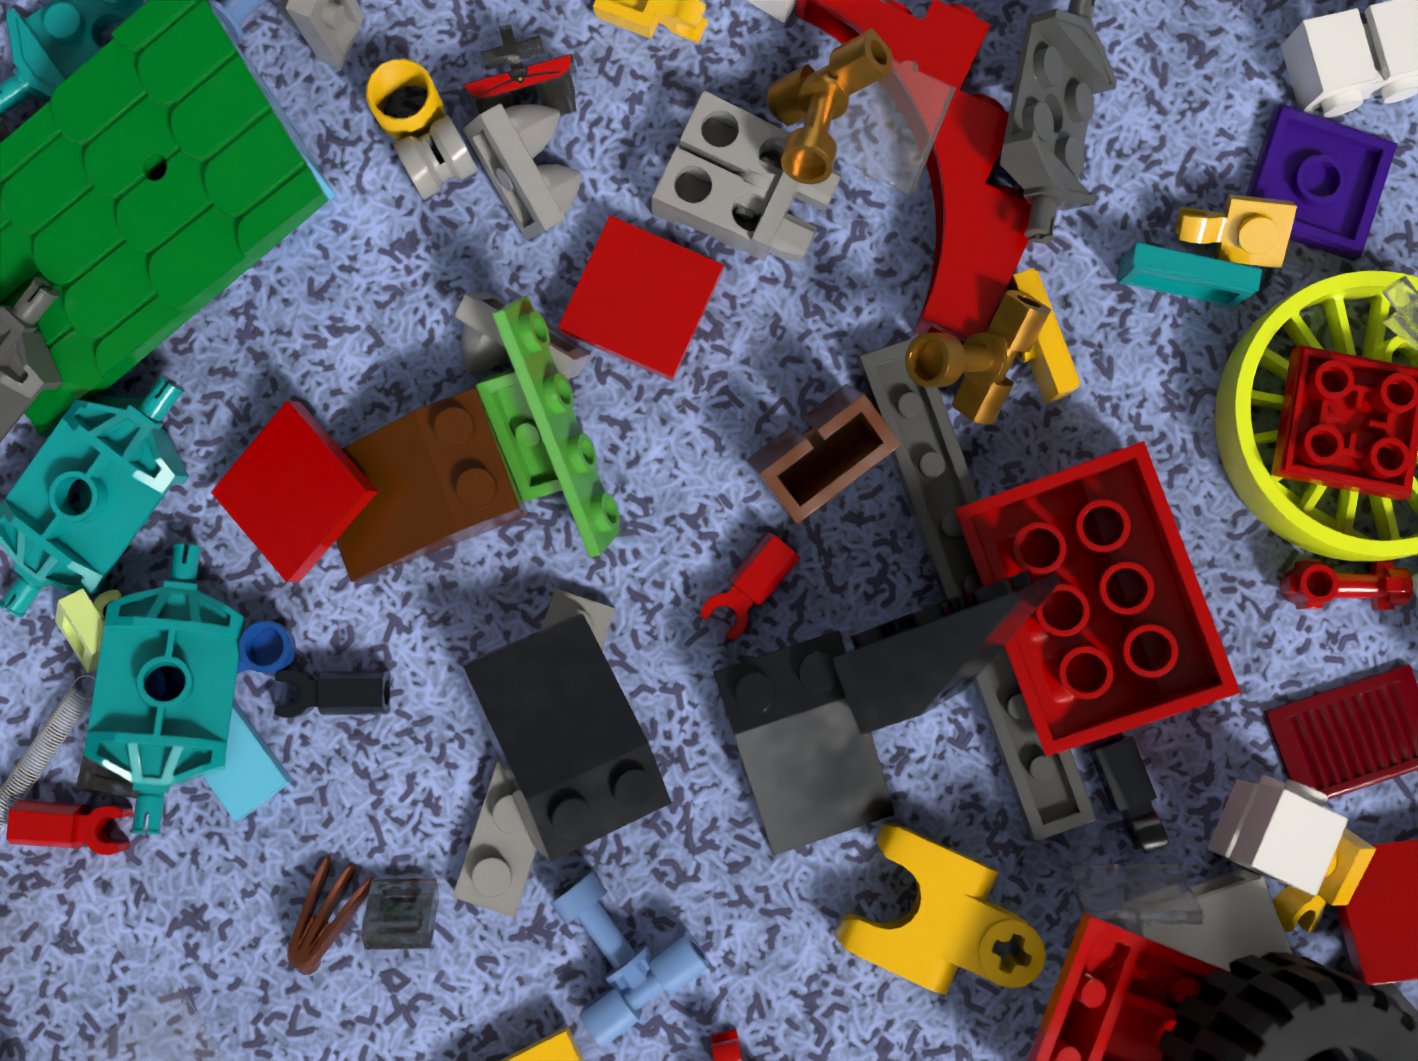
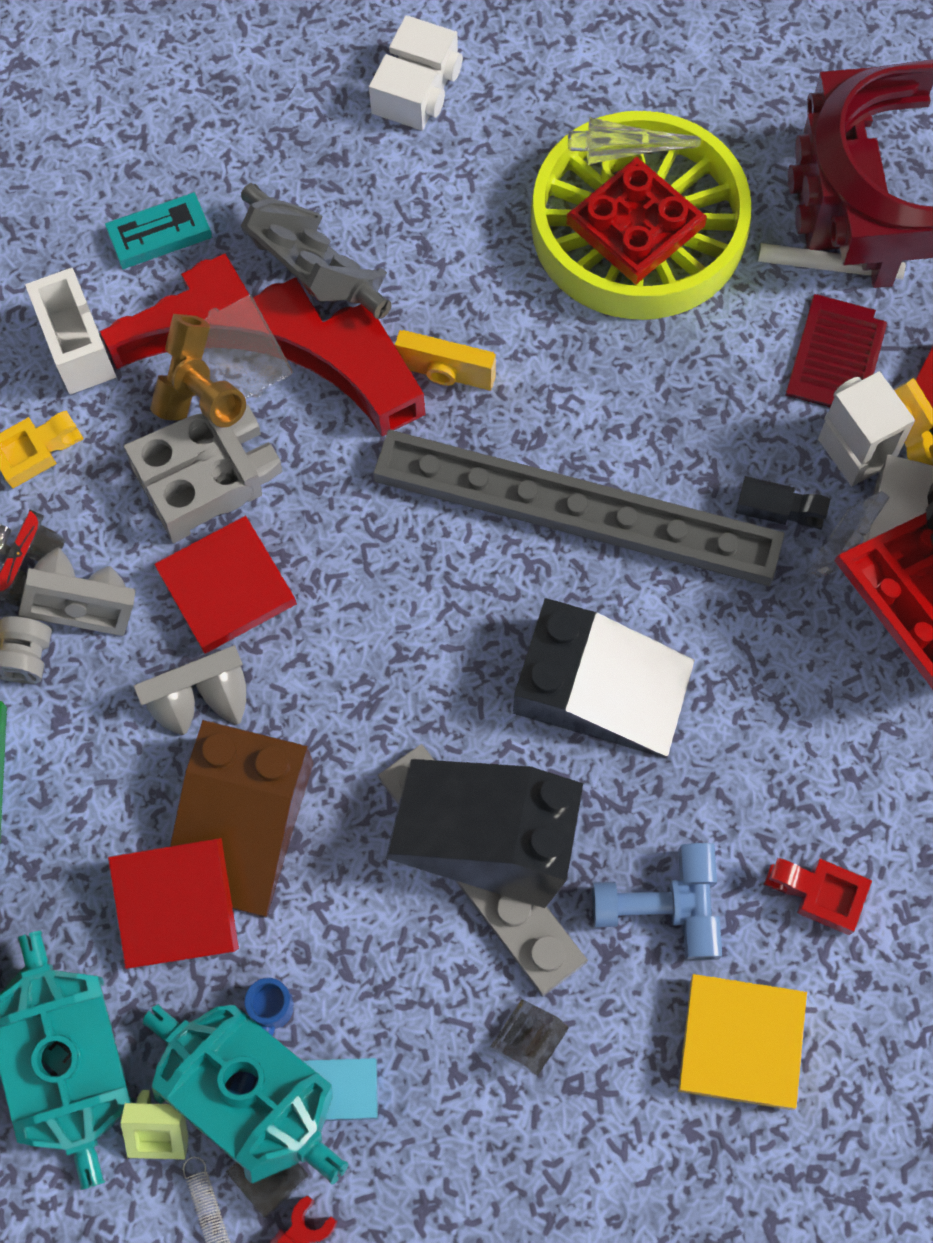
camera: 55 degrees left, 15 degrees down
black bar [274,670,390,718] -> none
copper piece [287,855,376,975] -> none
bright green bracket [475,295,620,558] -> none
red bar [700,532,801,641] -> none
reddish brown piece [746,384,901,525] -> none
black slope [831,569,1060,735] -> none
yellow piece [834,822,1046,995] -> none
pearl gold bar [905,290,1051,425] -> none
red slope [954,441,1241,757] -> none
teal tile [1116,242,1263,308] -> none
yellow plate [1174,194,1297,269] -> none
dark purple tile [1245,104,1398,262] -> none
red bar [1279,560,1413,610] -> none

